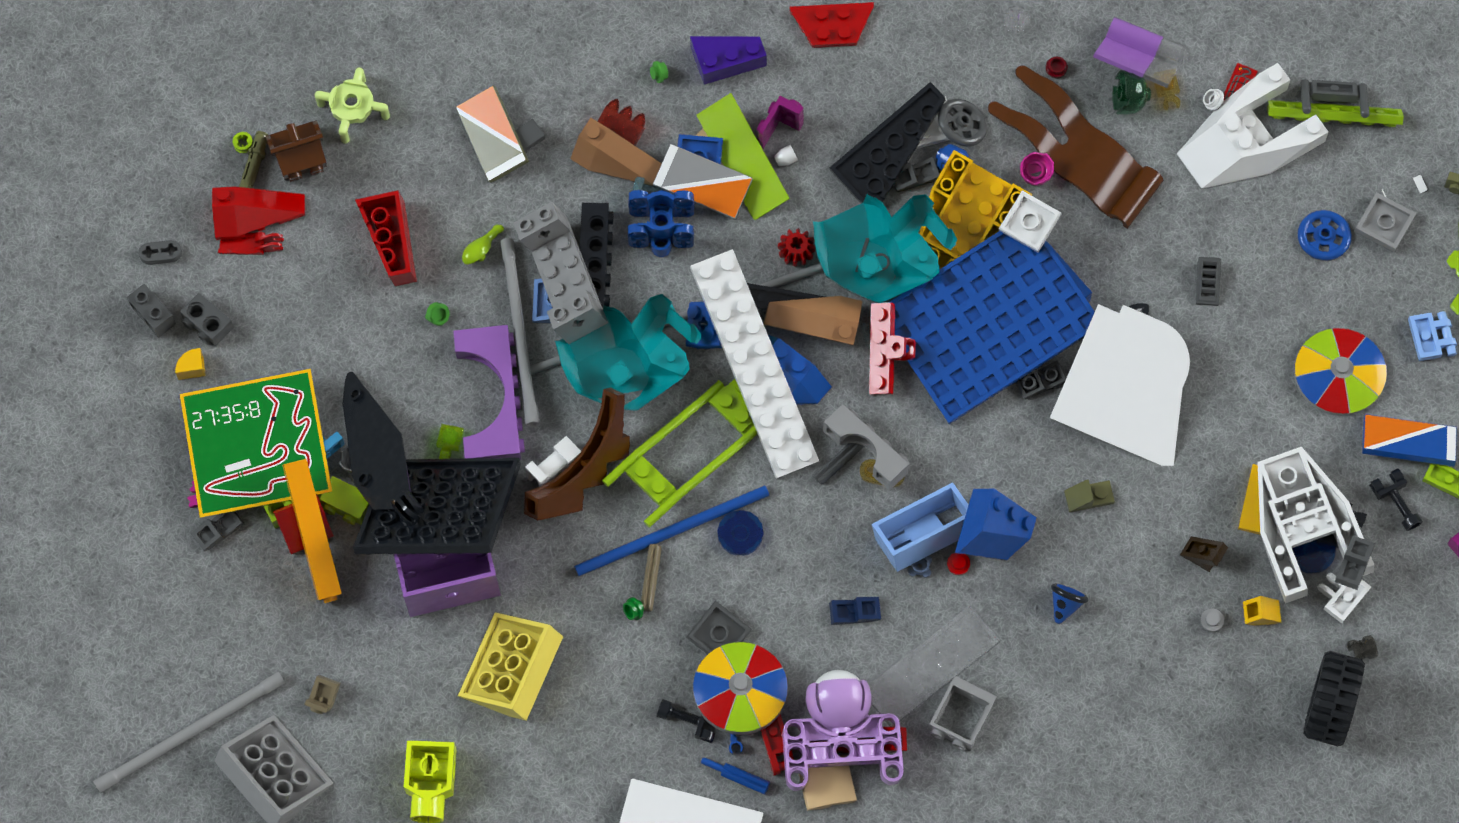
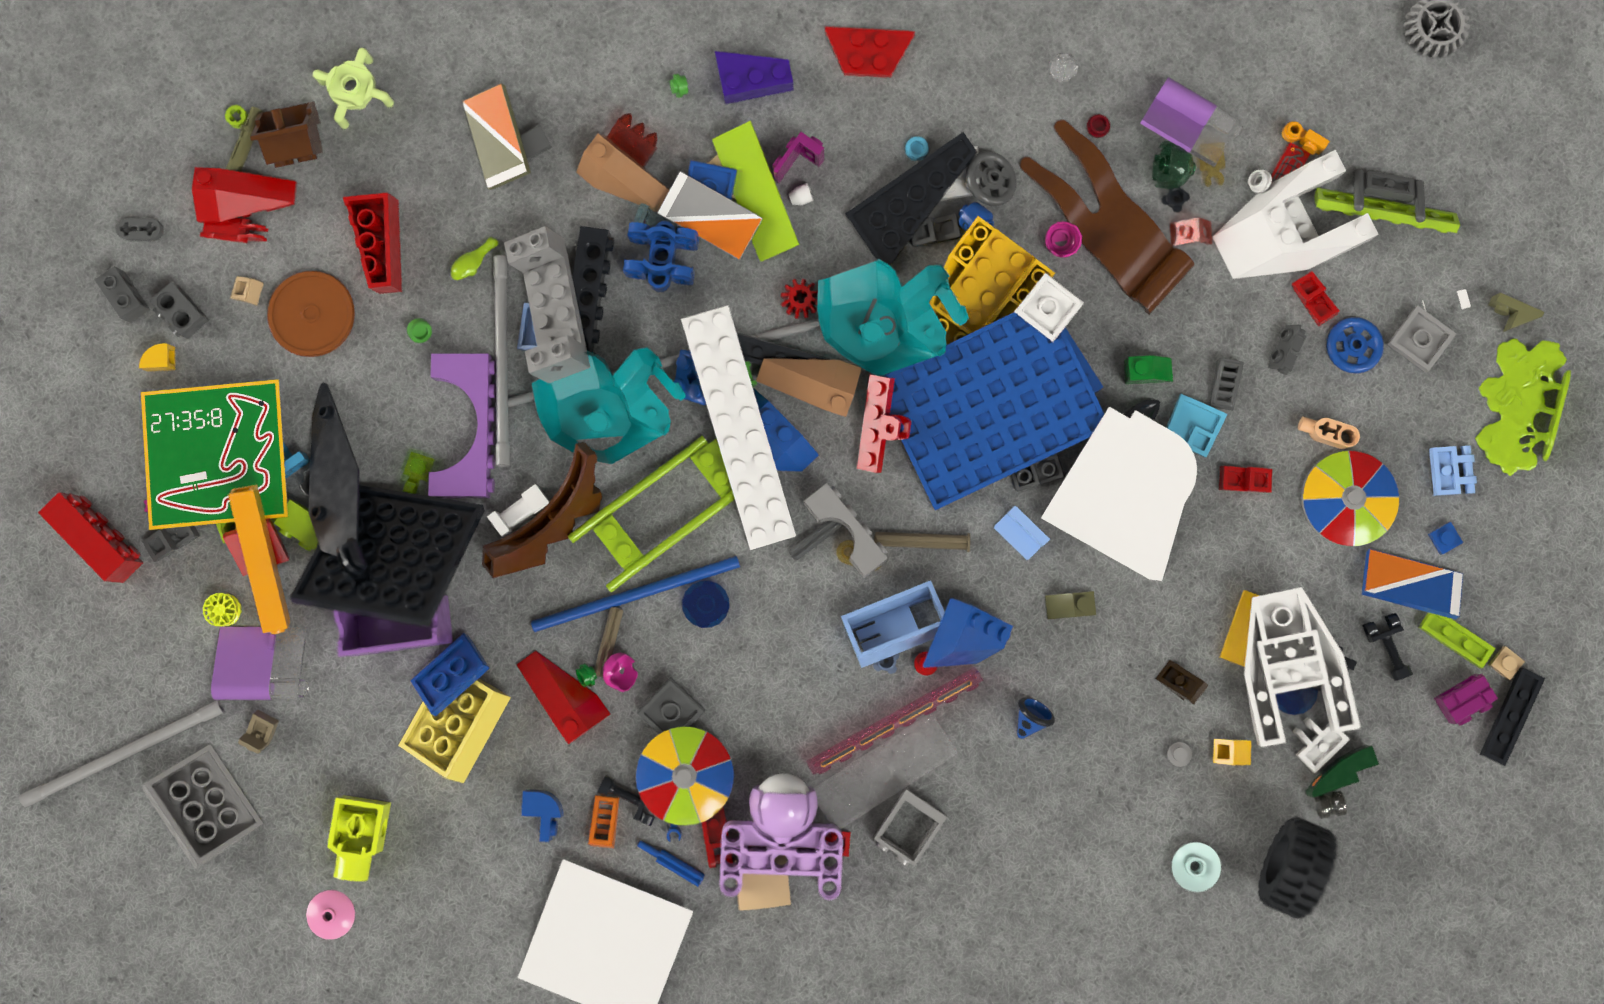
camera: 10 degrees right, 15 degrees up
dark blue slope [829,597,881,625] -> none
dark grey slope [1335,535,1375,590] -> none
none -> red brick [38,492,144,583]
none -> neon yellow wheel [203,593,242,627]
none -> medium lavender door [211,627,309,700]
none -> tan slope [230,276,264,305]
none -> dark orange brick [267,271,355,357]
none -> blue tile [410,633,490,716]
none -> red wedge [517,651,611,744]
none -> blue brick [521,789,563,842]
none -> orange slope [588,795,620,849]
none -> dark pink hair [603,652,638,692]
none -> clear pink plate [806,667,983,775]
none -> dark tan axle [874,532,970,552]
none -> medium azure tile [905,136,929,161]
none -> light blue panel [994,506,1050,560]
none -> green slope [1124,355,1173,385]
none -> black plate [1161,184,1190,213]
none -> medium azure plate [1166,394,1227,457]
none -> clear red bracket [1170,217,1212,246]
none -> light aqua dish [1172,842,1221,892]
none -> red slope [1219,466,1272,493]
none -> dark grey hinge [1268,325,1306,375]
none -> light orange plate [1282,121,1330,155]
none -> red slope [1292,271,1340,327]
none -> light nougat piece [1298,416,1360,449]
none -> dark green slope [1306,745,1379,797]
none -> blue plate [1428,522,1463,555]

